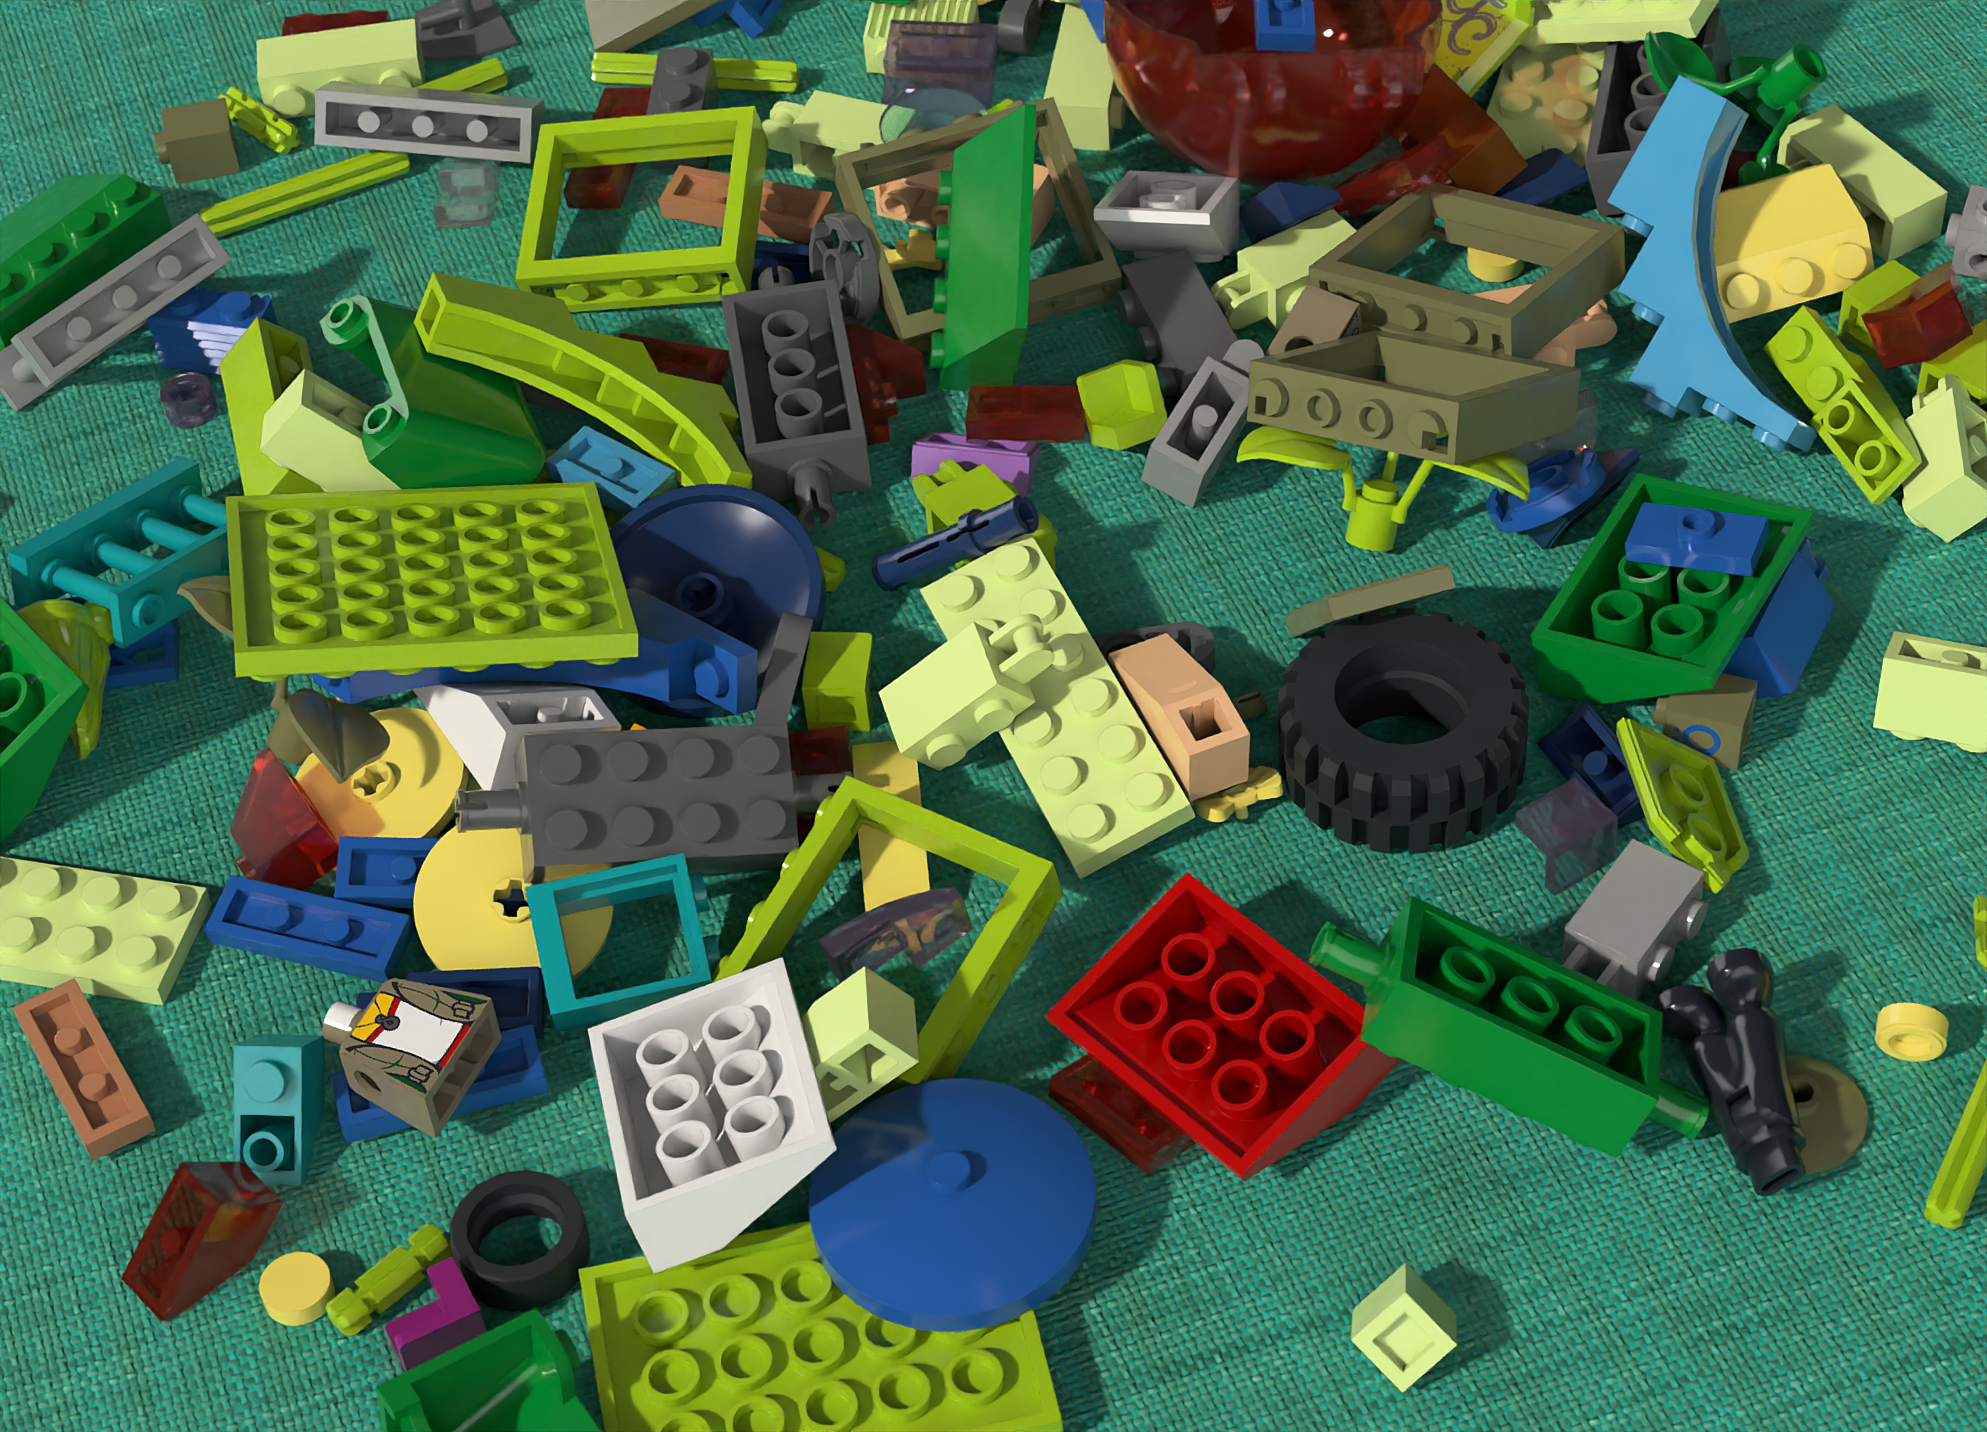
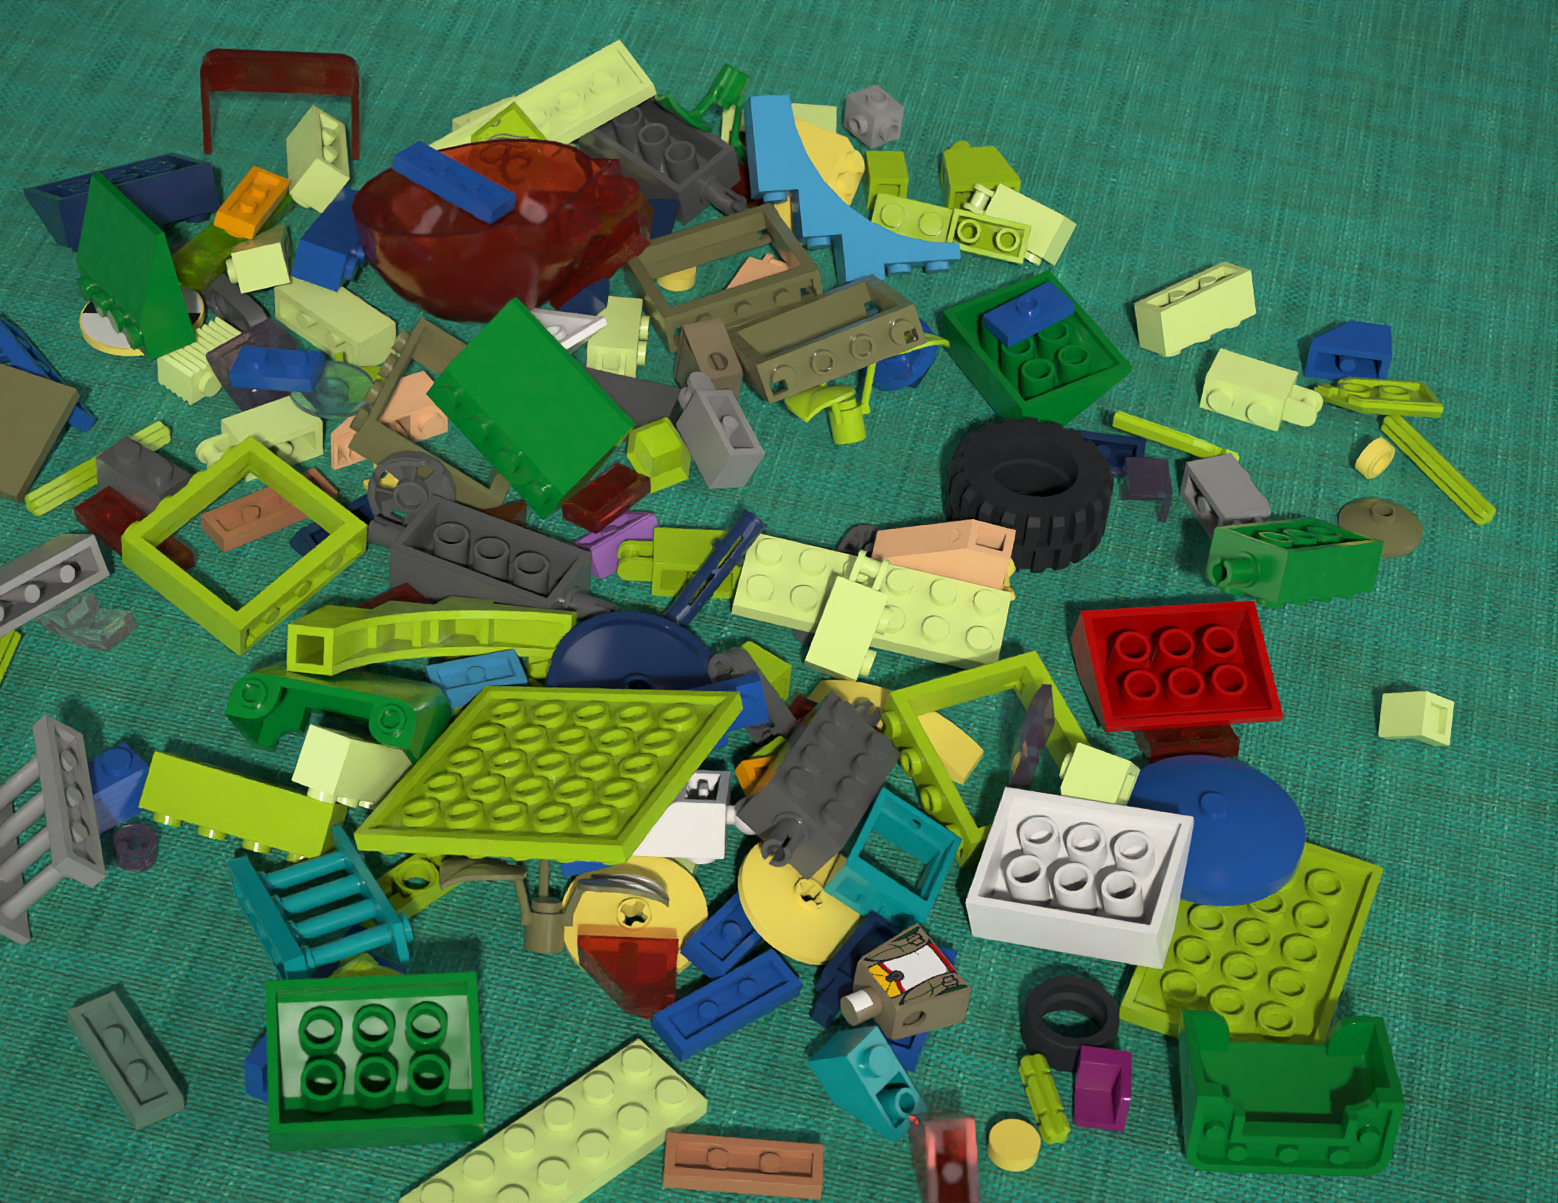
camera: 65 degrees left, 5 degrees down
olive tile [1284,564,1456,638] -> none
black piece [1652,948,1807,1196] -> none
olive brick [1653,673,1758,770] -> none
clear red slope [1861,262,1975,369] -> none
none -> blue plate [229,346,326,393]
none -> yellowish green brick [1200,348,1323,432]

